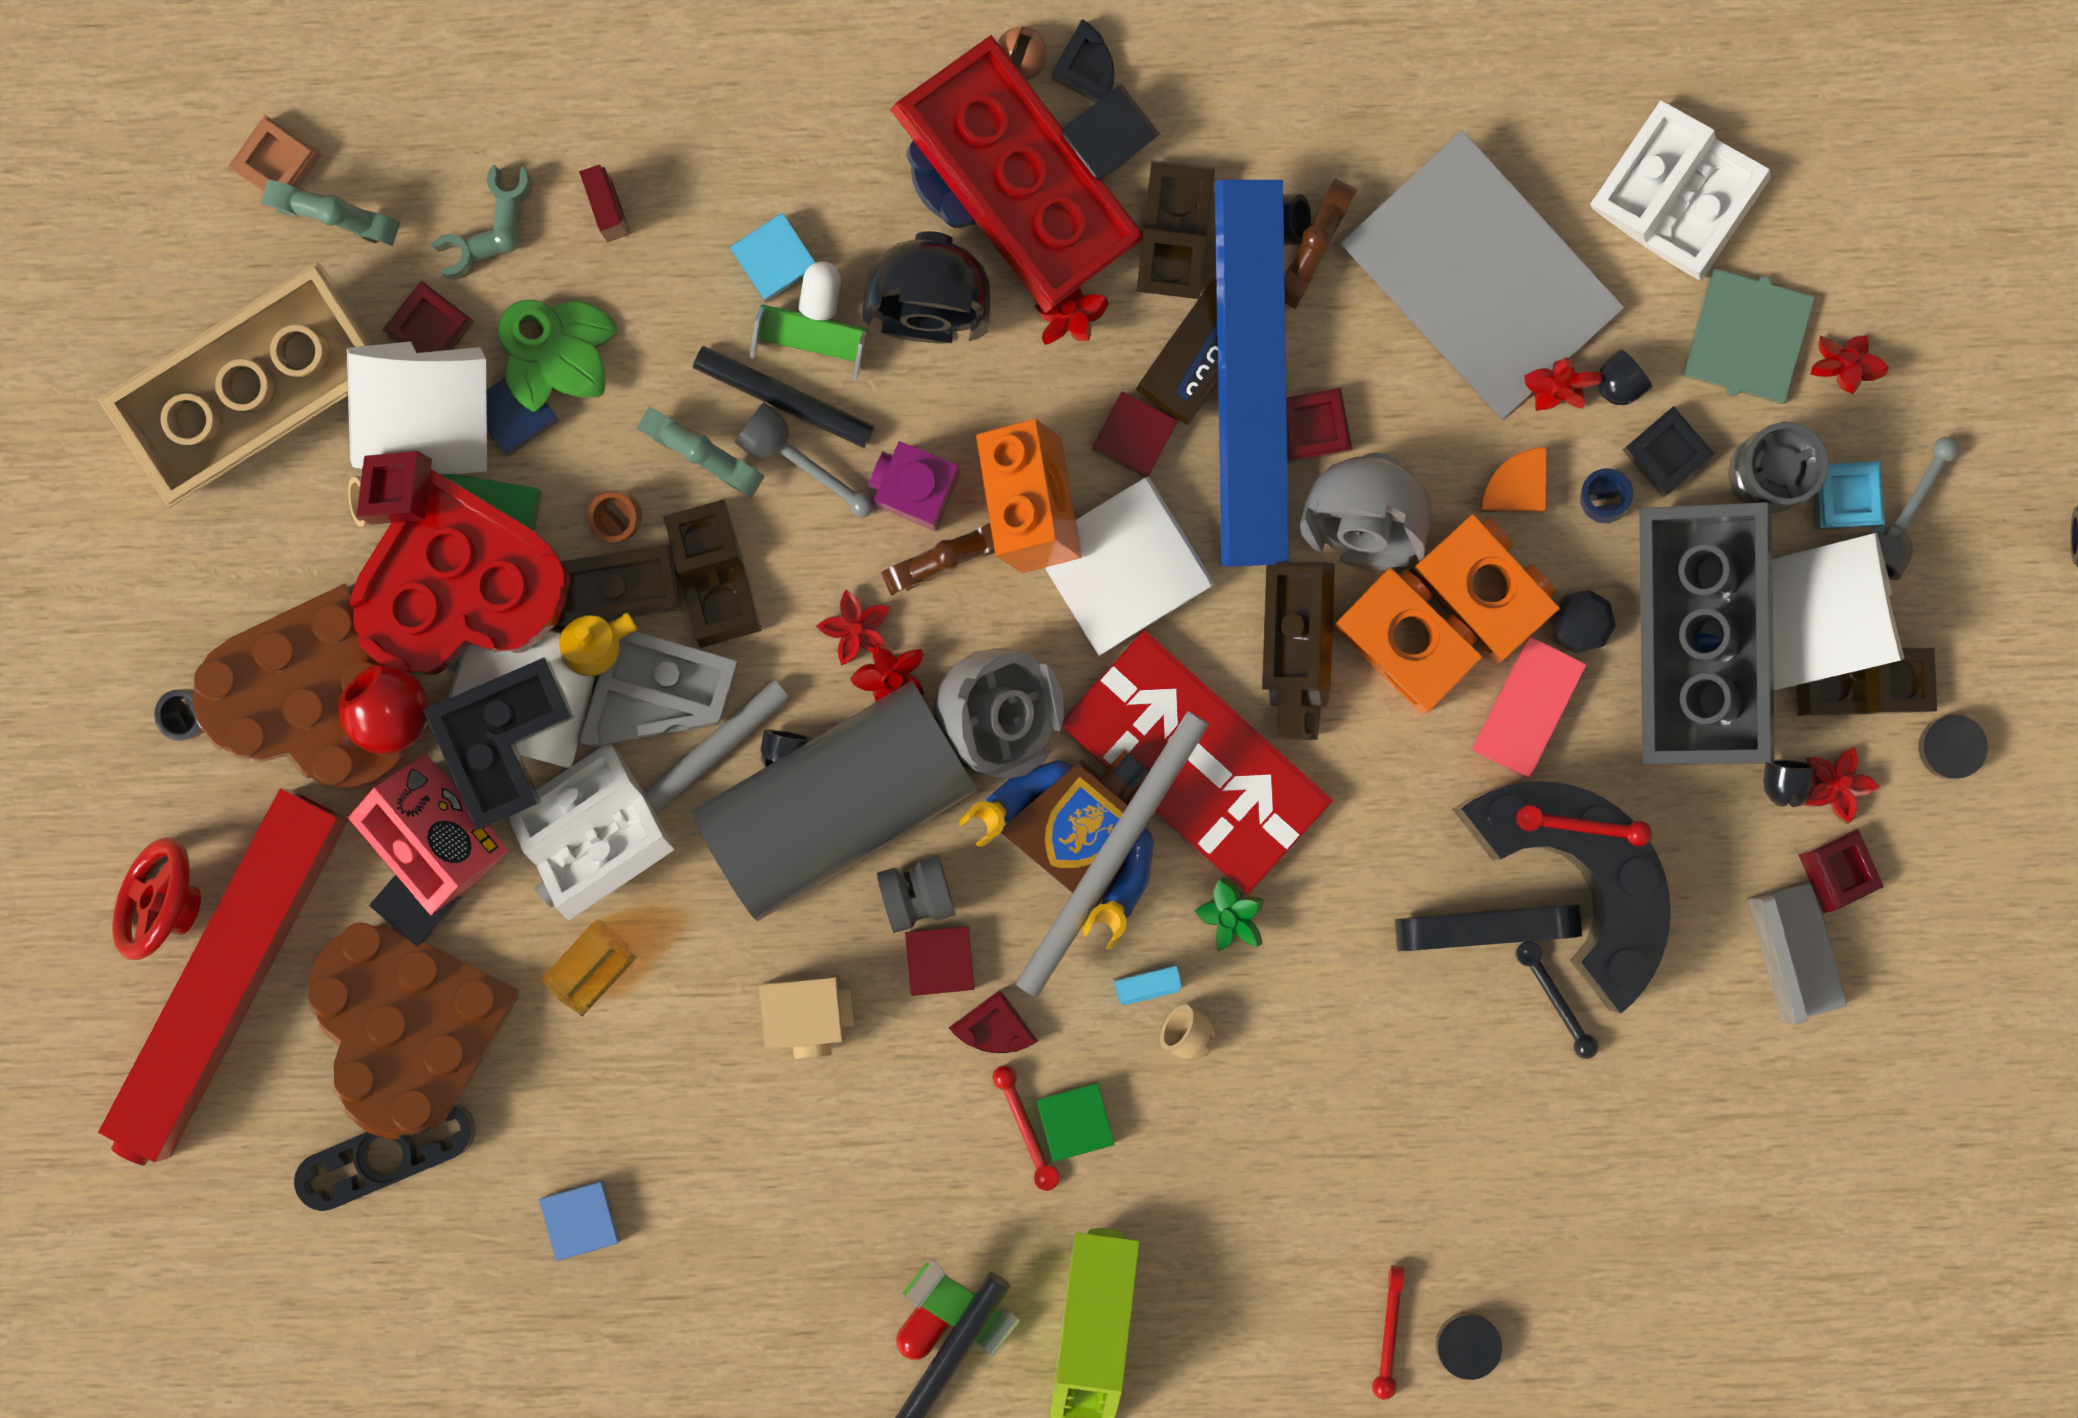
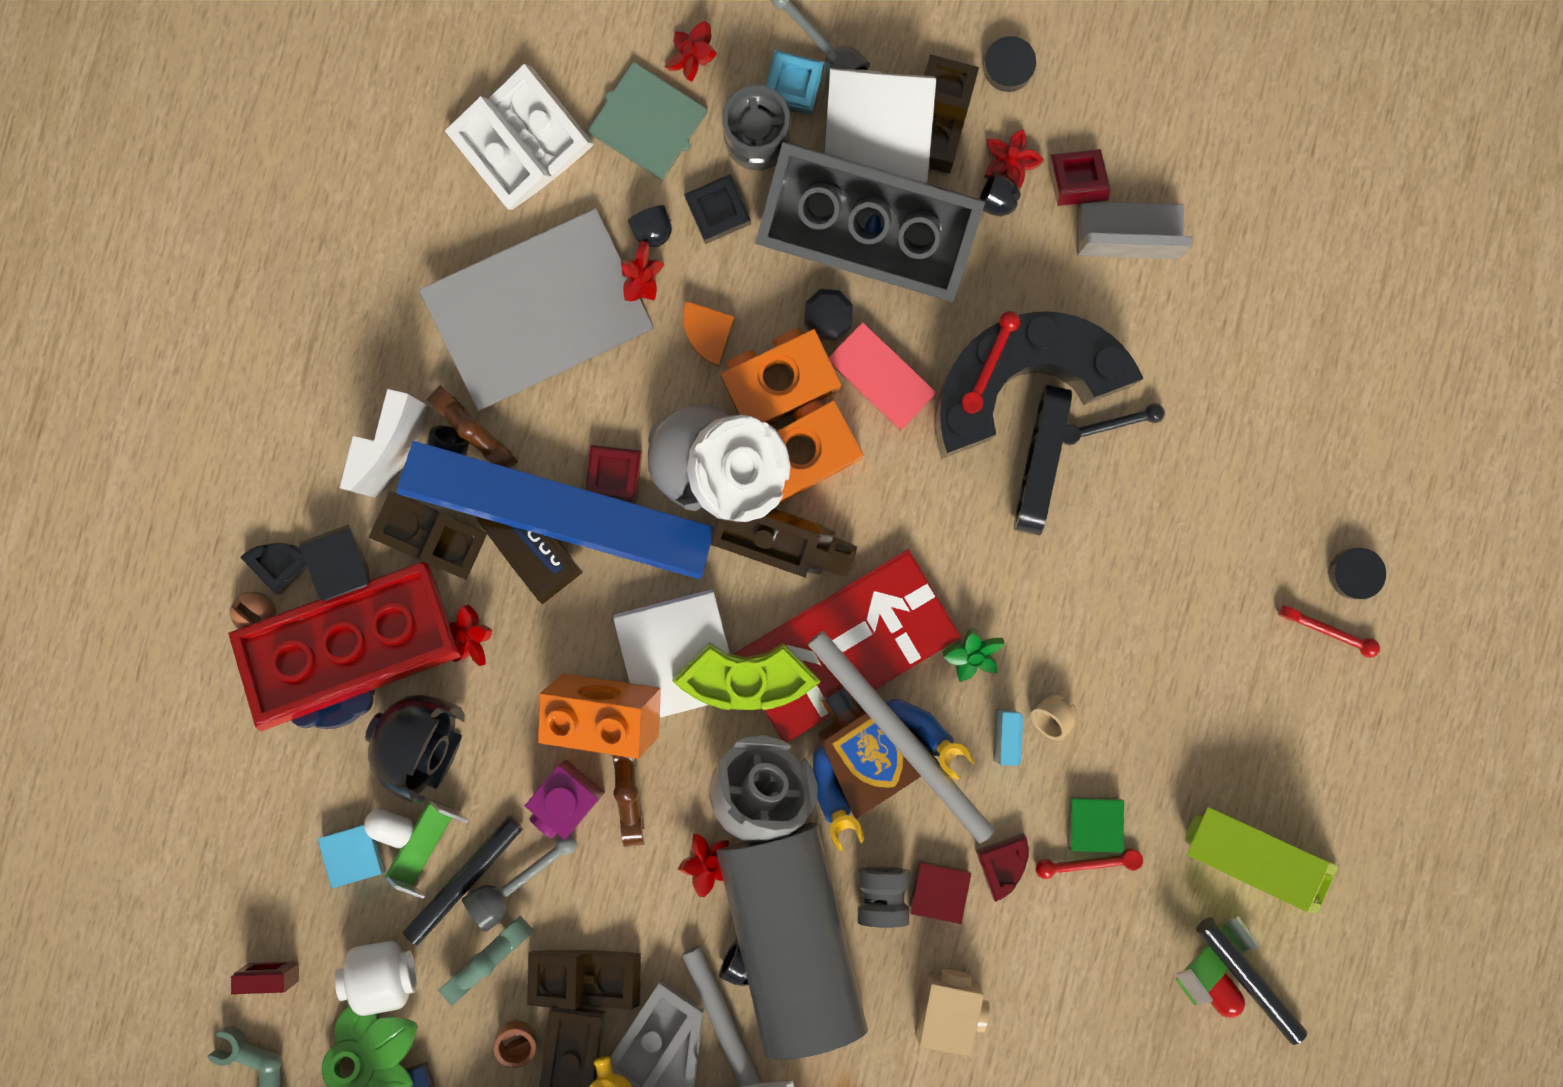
camera: 75 degrees left, 0 degrees up
red plant [816,589,890,666] -> none
dark red tile [1092,391,1178,478] -> none
dark blue hinge [1580,468,1633,524] -> none
none -> white head [335,940,417,1016]
none -> white slope [340,389,430,498]
none -> lime tile [672,642,820,710]
none -> white tile [687,415,791,522]

